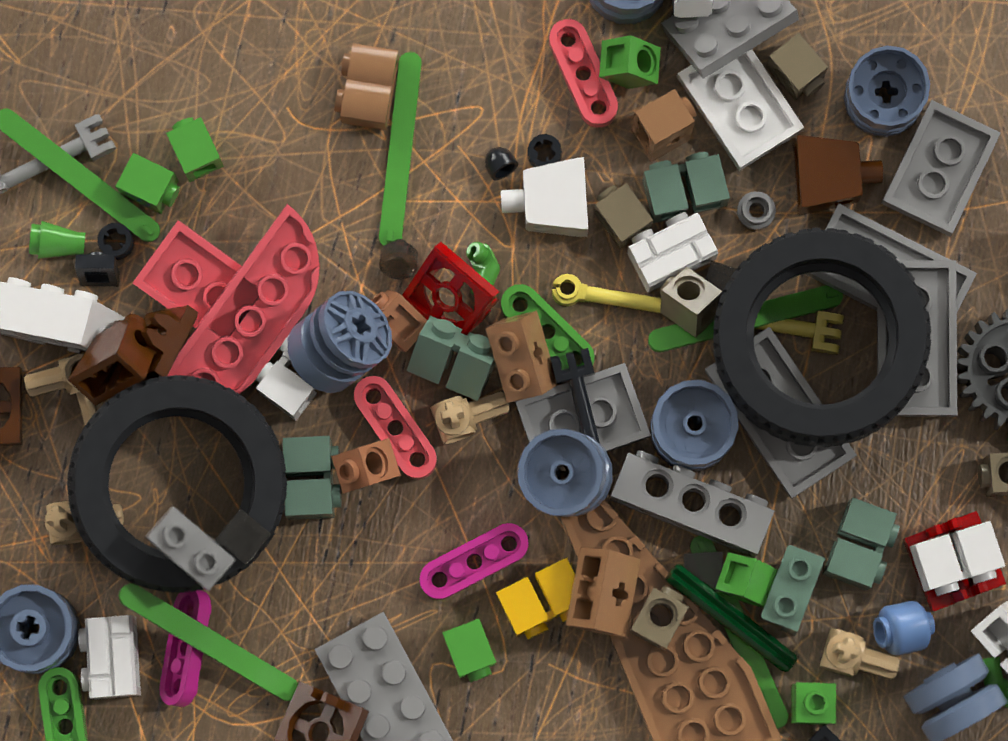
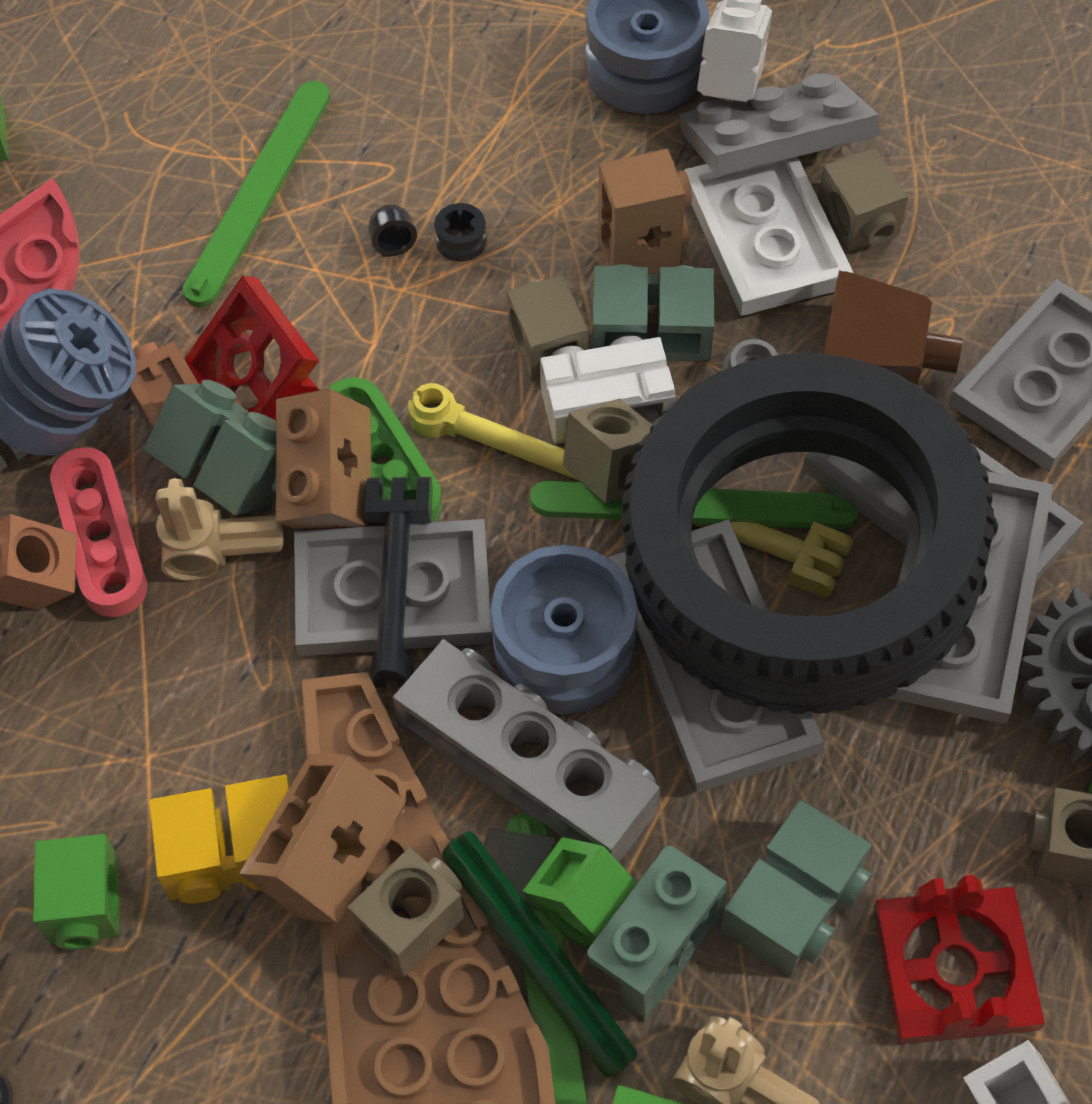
camera: 15 degrees right, 20 degrees down
medium nougat brick [335,43,399,130] -> none
clear smoke tile [379,239,418,280] -> none
dark pink plate [420,523,529,600] -> none
bright green arm [466,241,500,296] -> none
white torso [501,157,588,237] -> none
sand blue wheel [518,429,613,517] -> none
coral plate [549,19,618,128] -> none
bright green brick [599,35,661,89] -> none
sand blue wheel [844,46,930,137] -> none
medium blue head [873,601,935,656] -> none
white piece [910,521,1005,596] -> none

